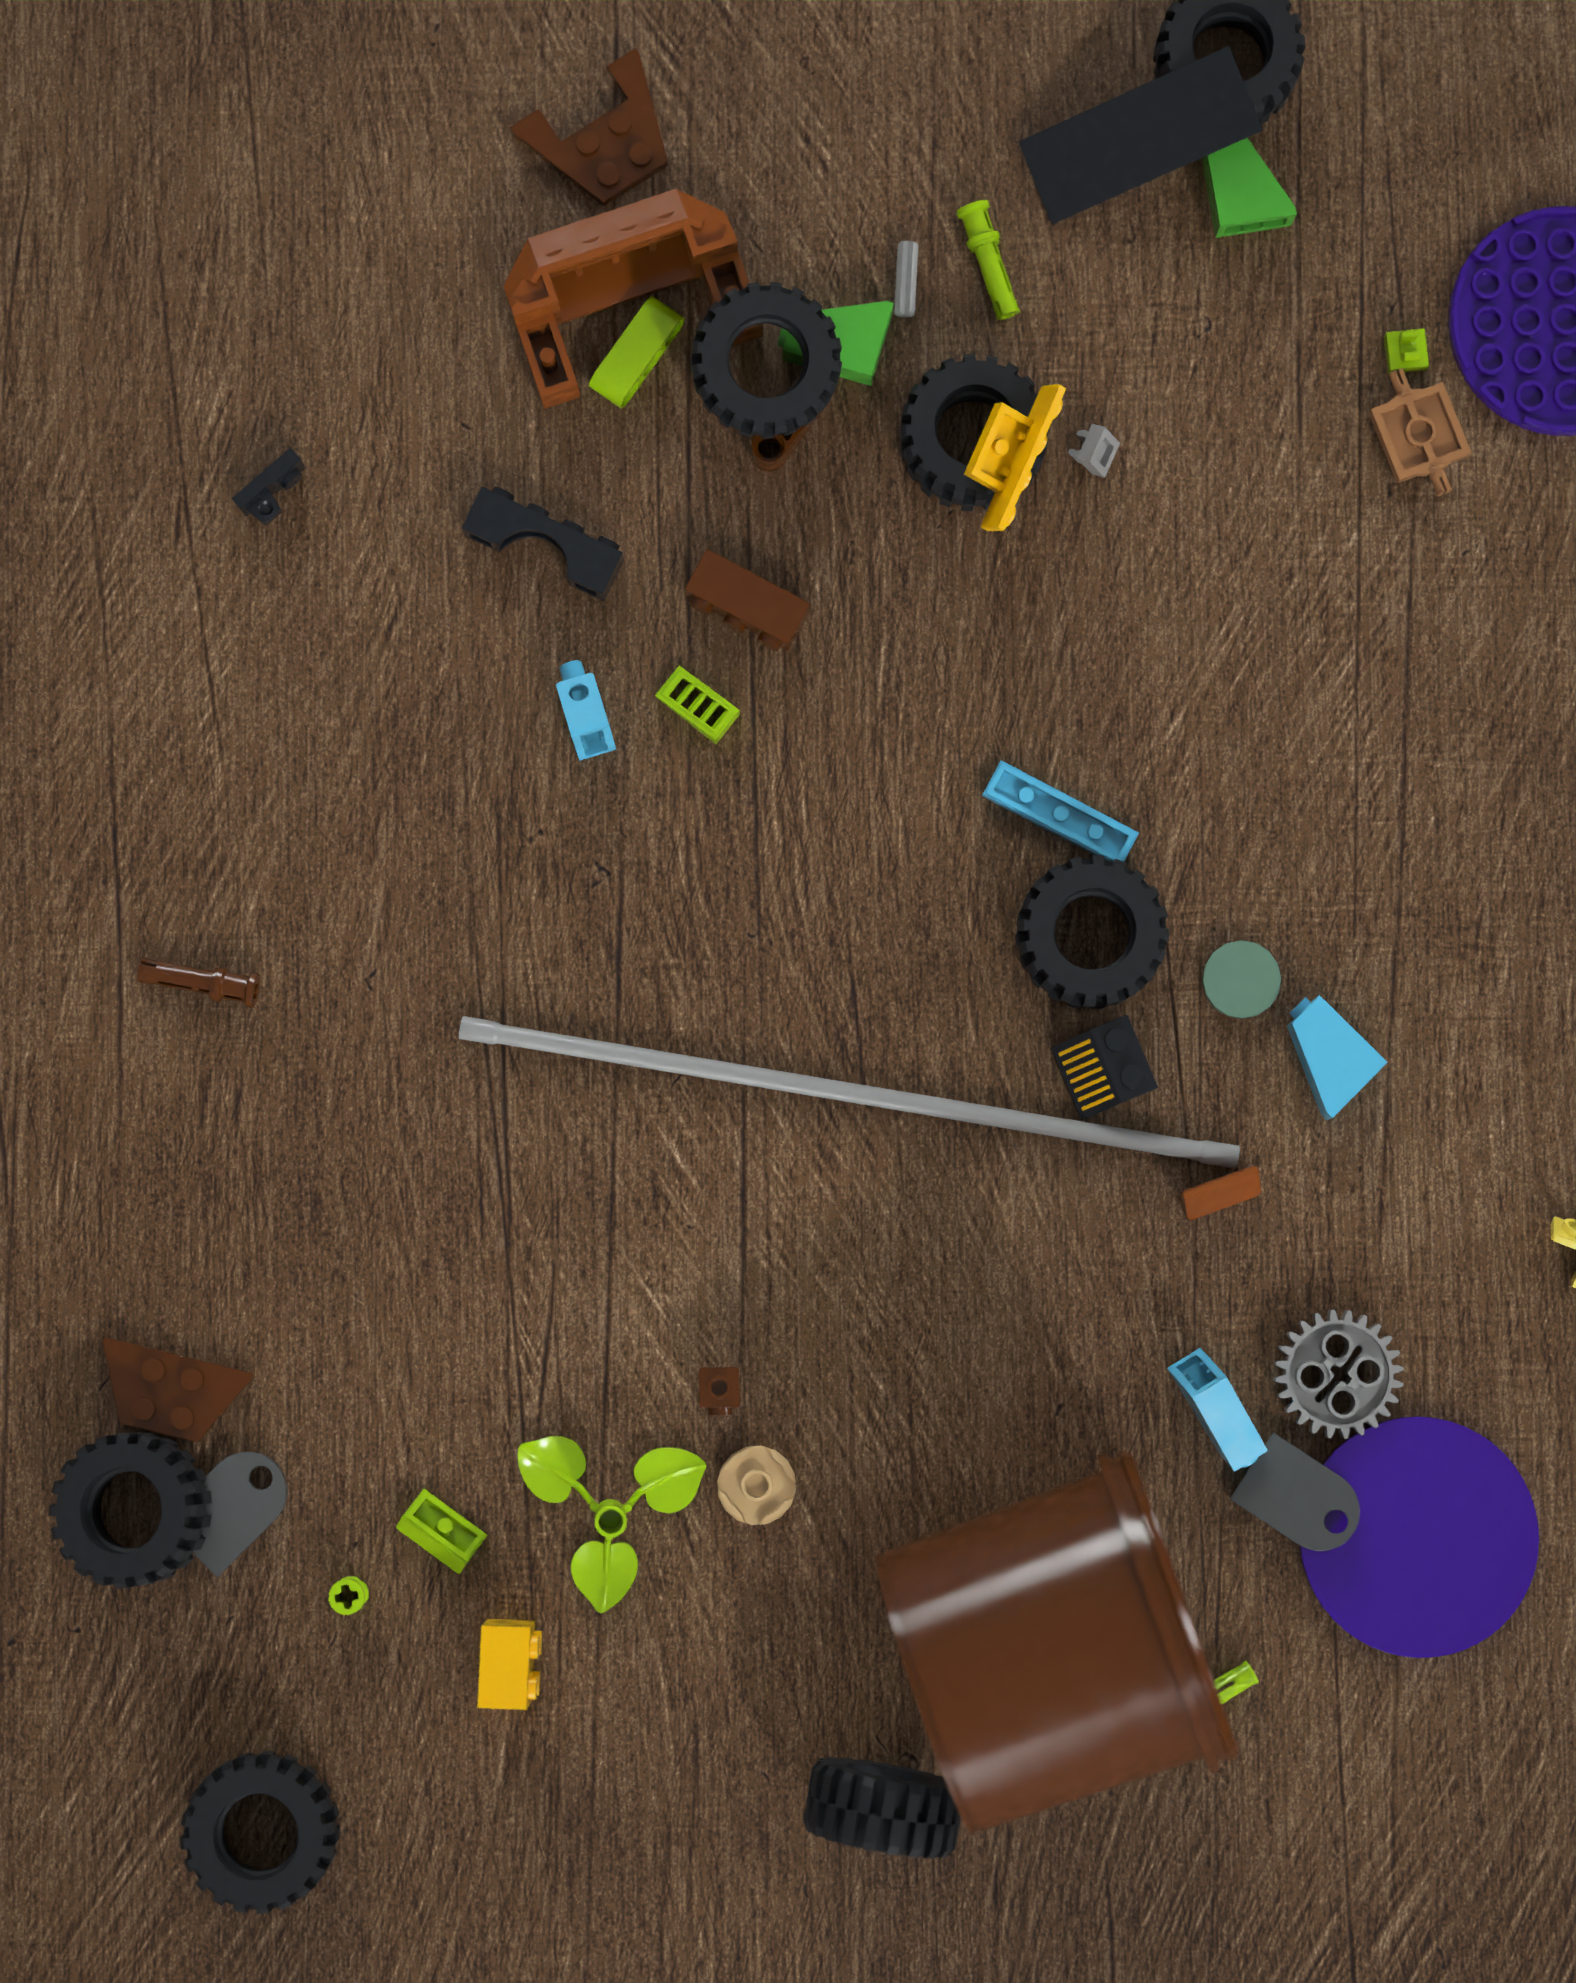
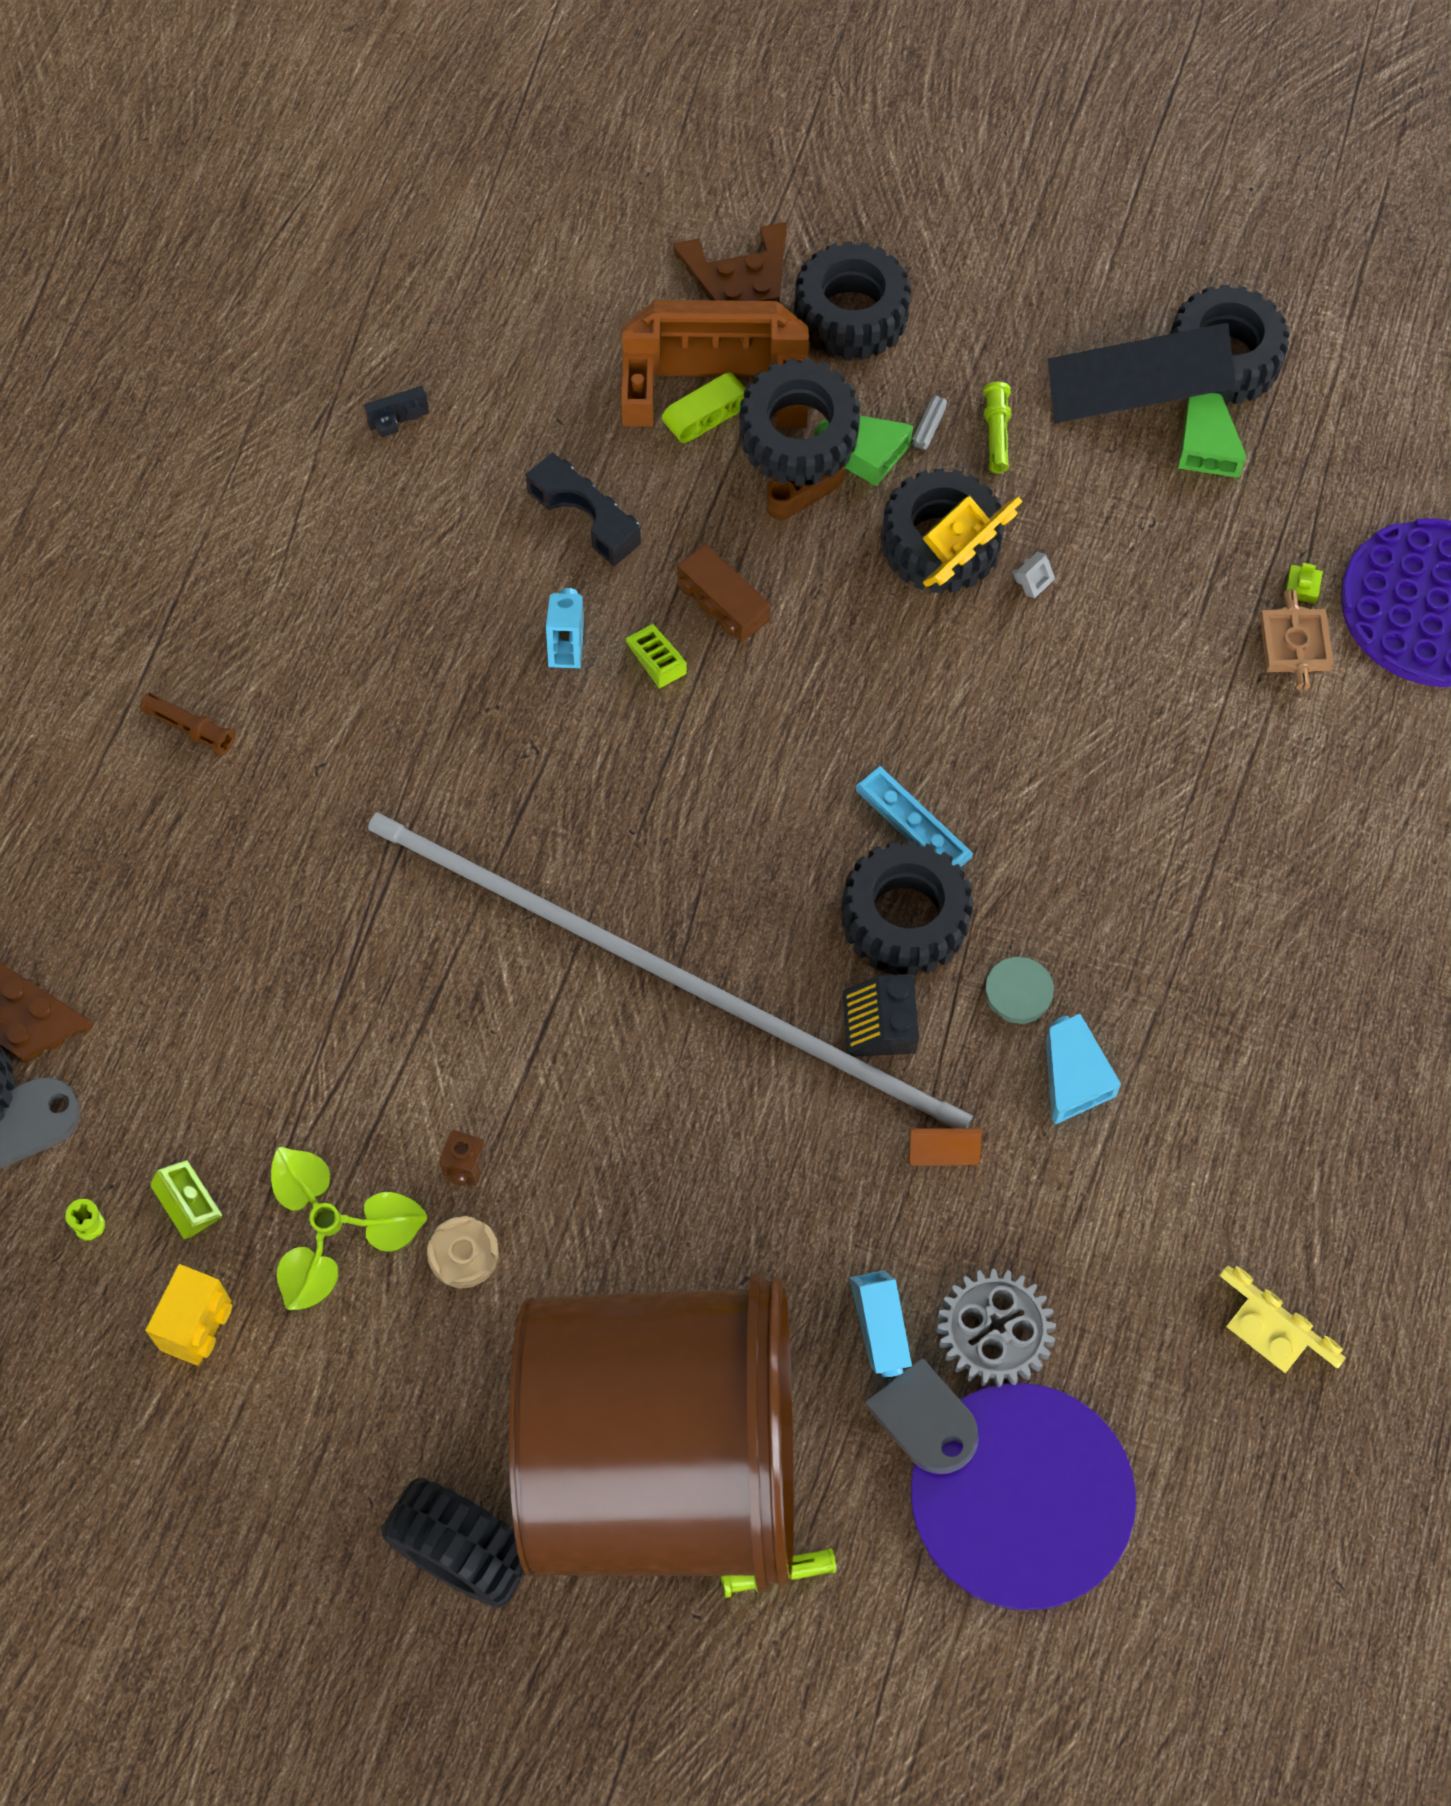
camera: 20 degrees right, 20 degrees down
none -> black tyre [794,241,911,361]

